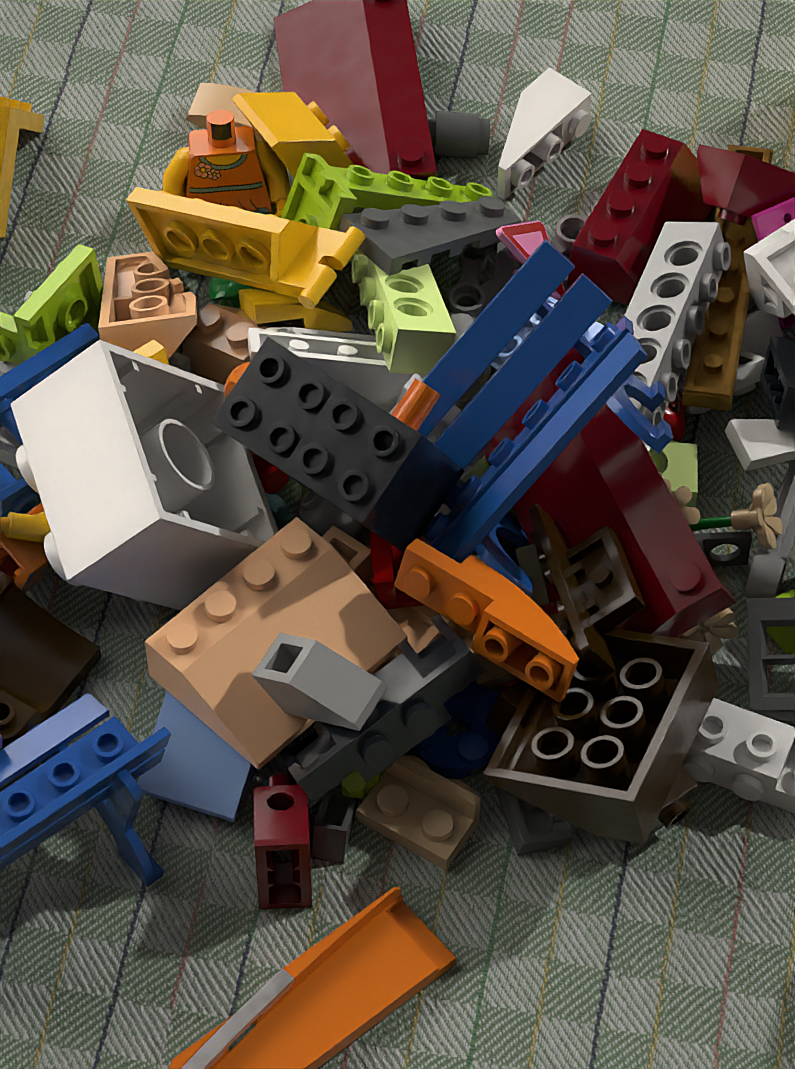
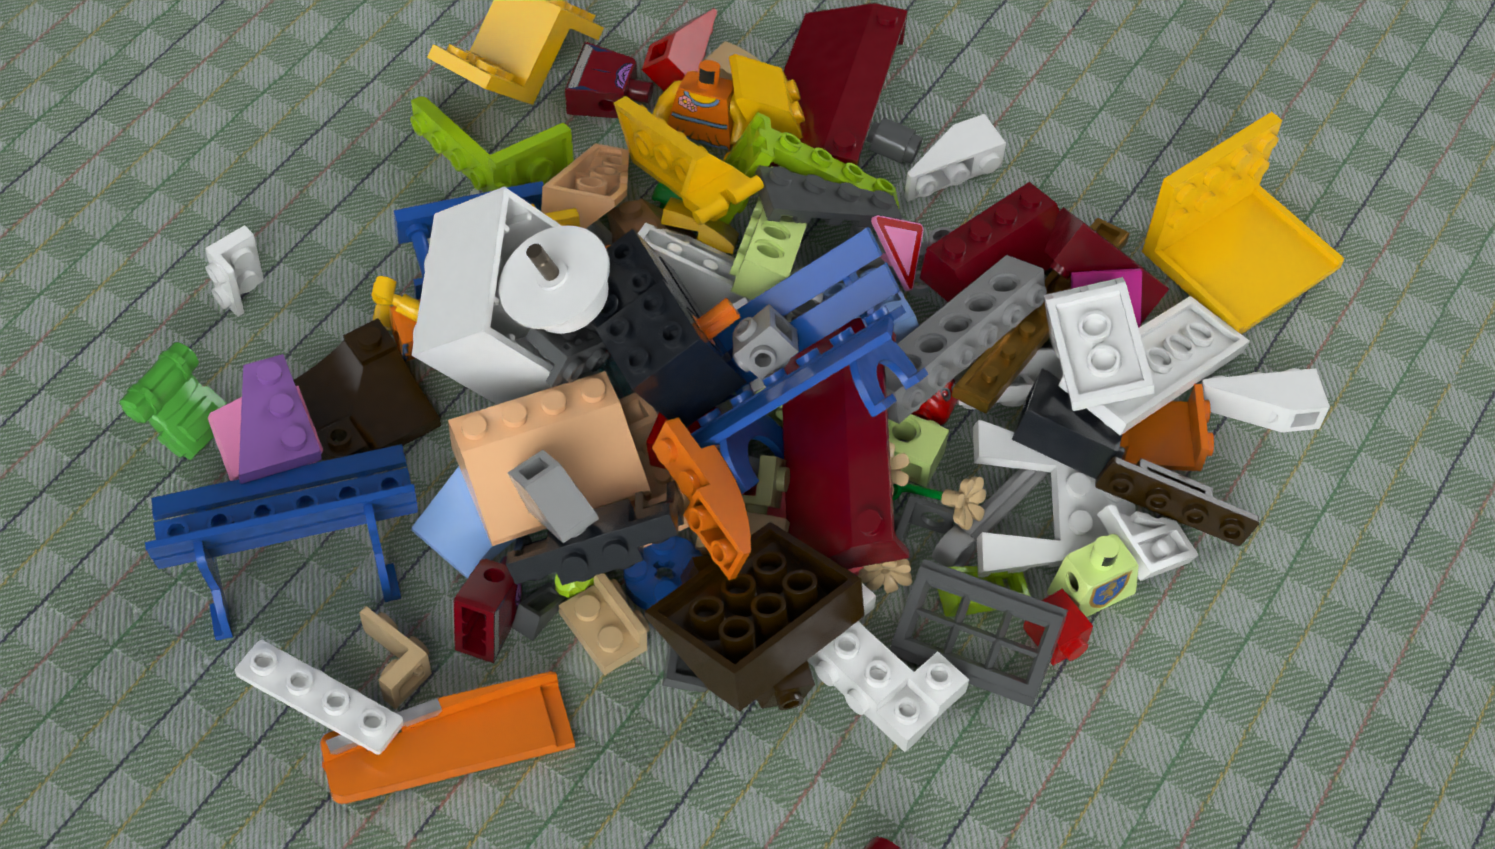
camera: 20 degrees right, 0 degrees up
dark brown bracket [528,504,646,676] -> none
none -> white bracket [235,640,404,755]
none -> tan bracket [359,606,432,709]
none -> white piece [499,225,610,334]
none -> dark grey bracket [525,320,609,387]
none -> dark red torso [565,42,653,119]
none -> slope [642,8,718,91]
none -> light grey brick [732,304,799,381]

